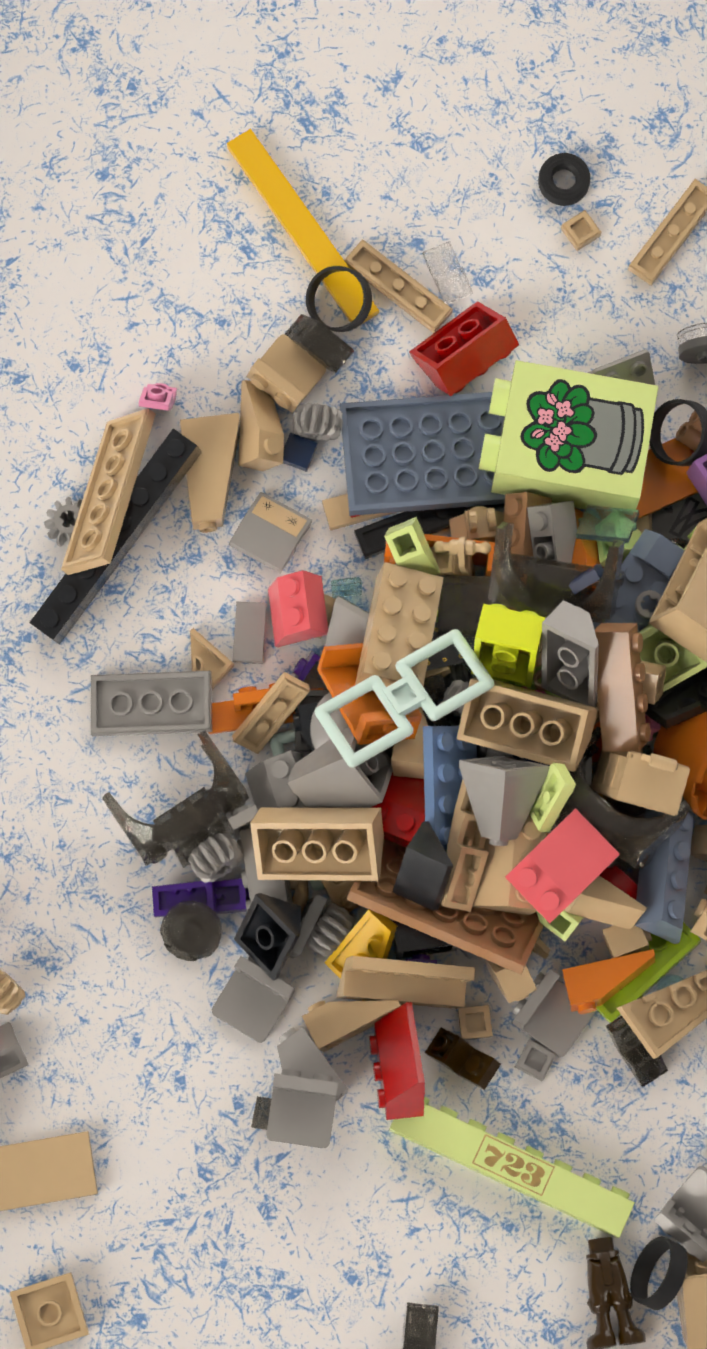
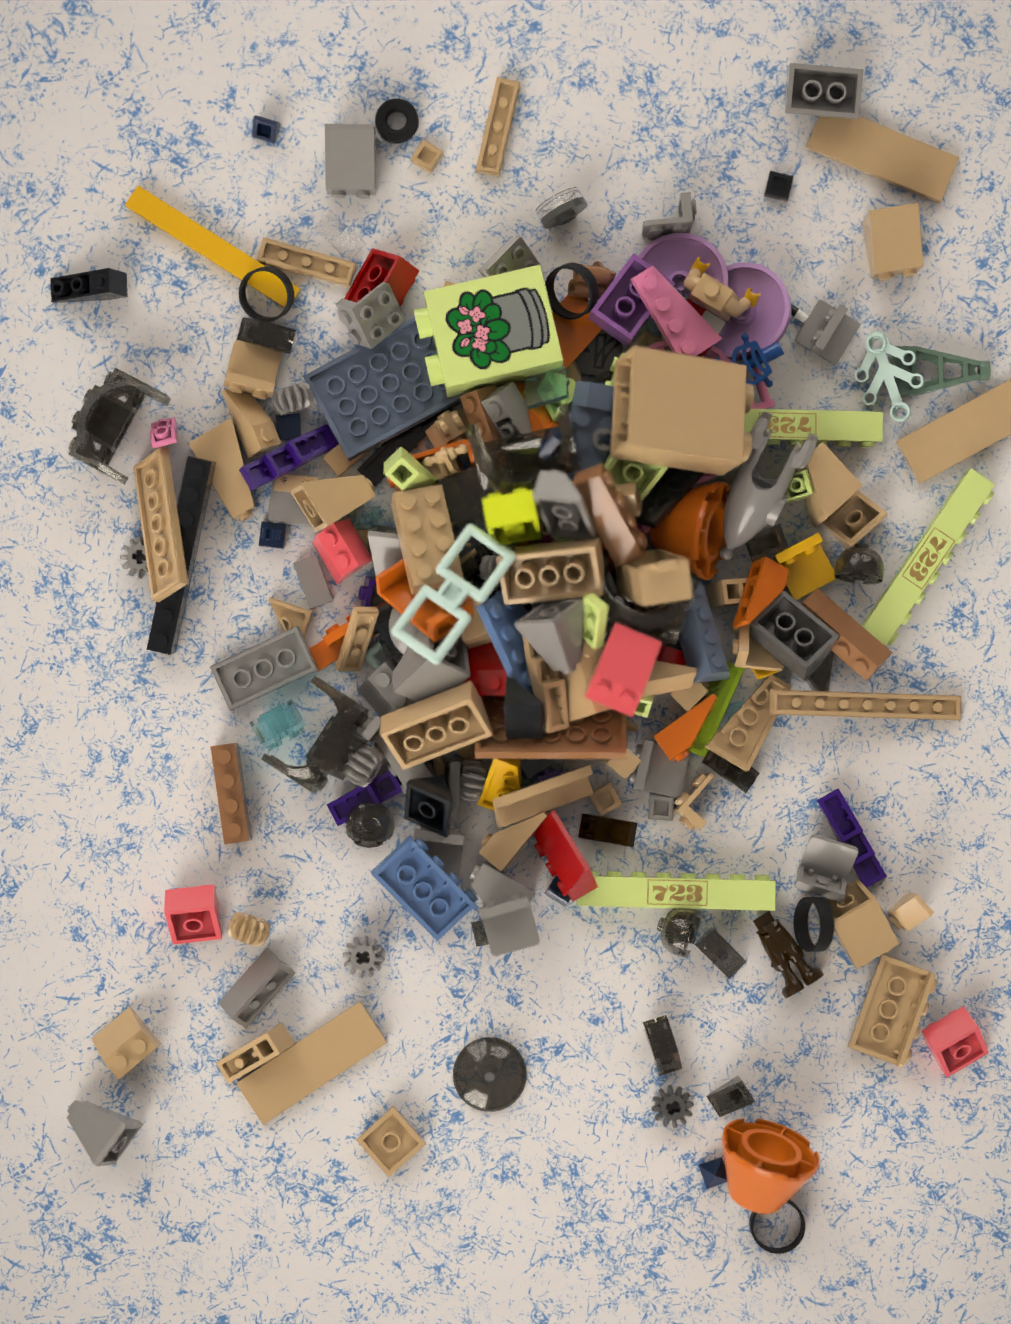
camera: 20 degrees left, 10 degrees up
none -> black slope [50,268,128,303]
none -> clear smoke piece [68,367,171,485]
none -> medium nougat brick [210,743,252,845]
none -> dark purple slope [239,424,339,491]
none -> clear light blue brick [249,699,306,751]
none -> dark blue slope [251,115,281,144]
none -> dark blue tile [259,521,287,549]
none -> tan slope [290,475,376,533]
none -> light grey slope [325,124,377,199]
none -> light grey bracket [336,282,405,349]
none -> light grey gear [342,936,385,978]
none -> medium blue bracket [371,835,479,941]
none -> clear smoke dish [453,1037,527,1112]
none -> slope [544,876,571,907]
none -> clear smoke cylinder [657,908,701,958]
none -> tan bracket [674,773,714,830]
none -> clear smoke slope [694,927,746,979]

